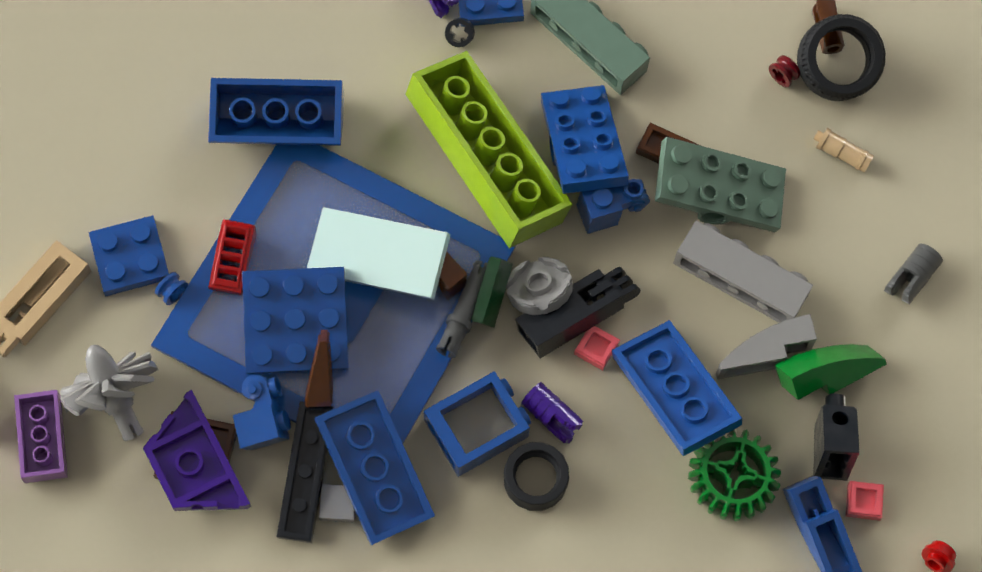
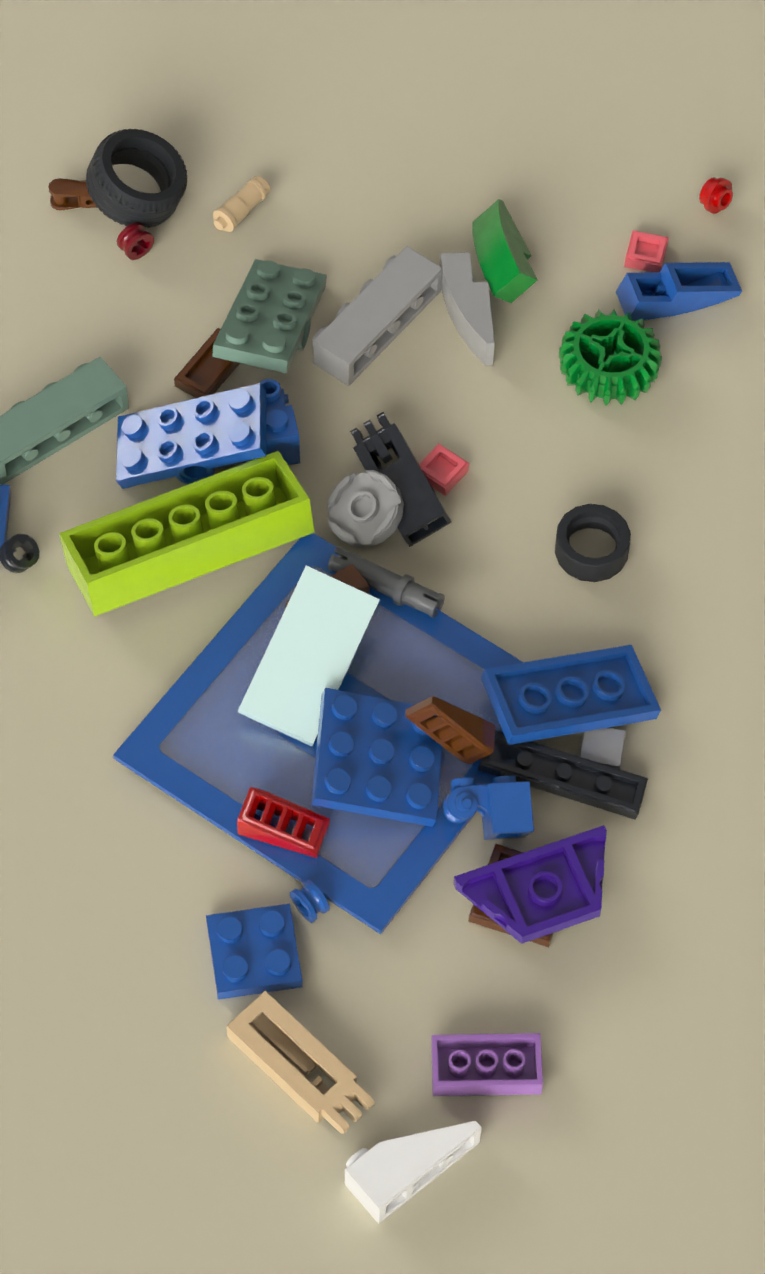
camera: 80 degrees left, 10 degrees down
light grey piece [60,345,158,441] -> none
blue slope [208,78,344,146] -> none
blue window [424,371,531,477] -> none
dark green tile [471,256,513,328] -> none
dark purple hinge [521,382,583,444] -> none
blue plate [612,320,742,457] -> none
black torso [813,393,859,481] -> none
dark grey hinge [884,243,943,304] -> none

